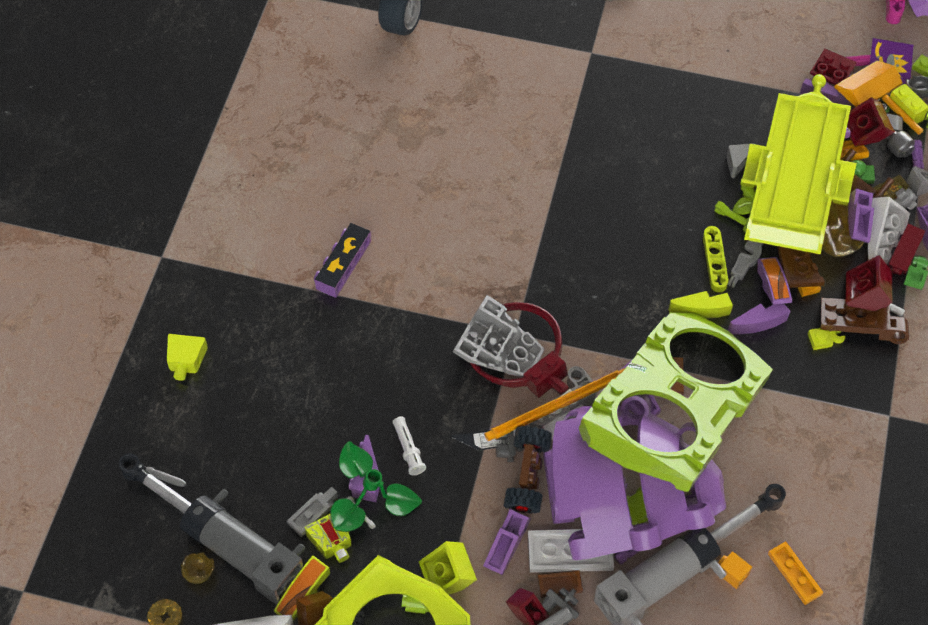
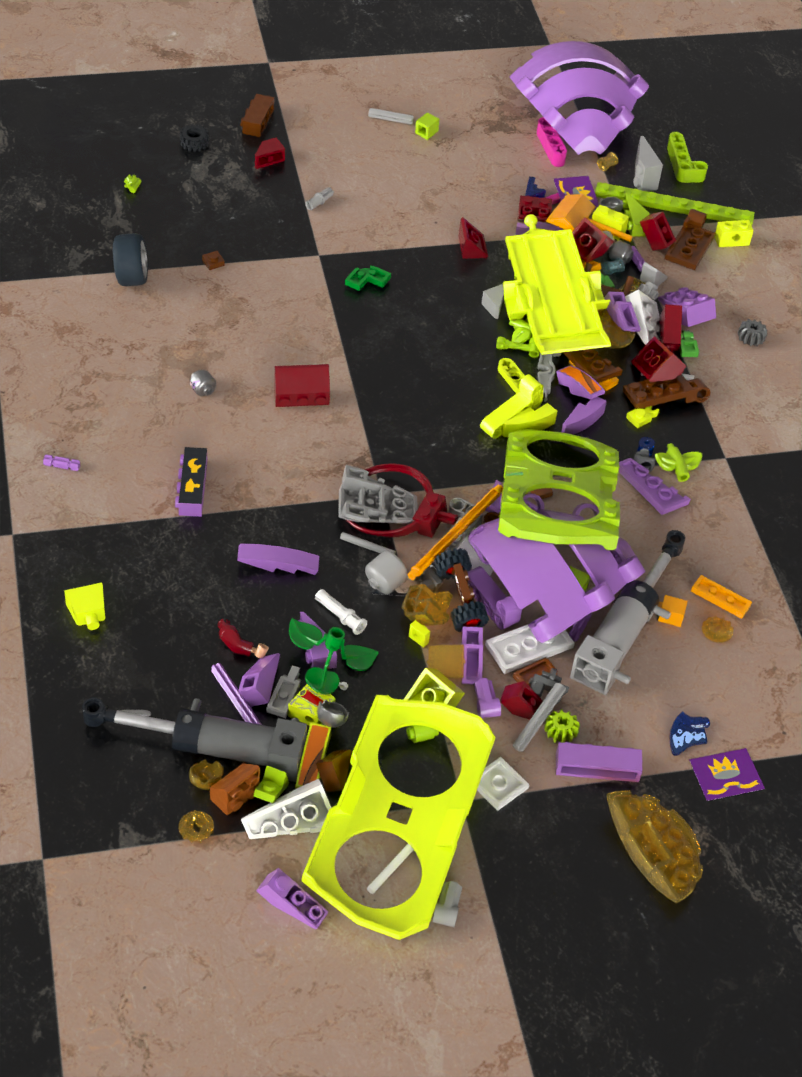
camera: 30 degrees left, 10 degrees down
none -> medium lavender axle [43,454,80,471]
none -> flat silver head [190,370,216,396]
none -> reddish brown plate [202,251,225,270]
none -> dark orange slope [210,763,260,815]
none -> axle [211,663,262,725]
none -> dark red arm [218,619,269,658]
none -> medium lavender slope [237,544,319,575]
none -> medium lavender slope [238,653,280,707]
none -> lime slope [254,766,289,804]
none -> dark red slope [274,364,330,407]
none -> flat silver hair [317,700,349,727]
none -> light grey bar [340,532,396,554]
none -> green plate [345,265,391,291]
none -> light grey head [365,550,408,594]
none -> clear yellow brick [402,584,453,626]
none -> neon yellow plate [409,620,430,648]
none -> clear yellow piece [427,645,466,679]
none -> dark red slope [458,217,488,259]
none -> medium lavender piece [474,678,501,718]
none -> neon yellow beam [480,374,543,439]
none -> clear blue slope [525,176,546,198]
none -> clear light blue bush [603,258,625,276]
none -> medium lavender wing [618,458,691,515]
none -> leg [634,437,656,472]
none -> lime plant [655,443,702,482]
none -> clear yellow gear [702,615,734,643]

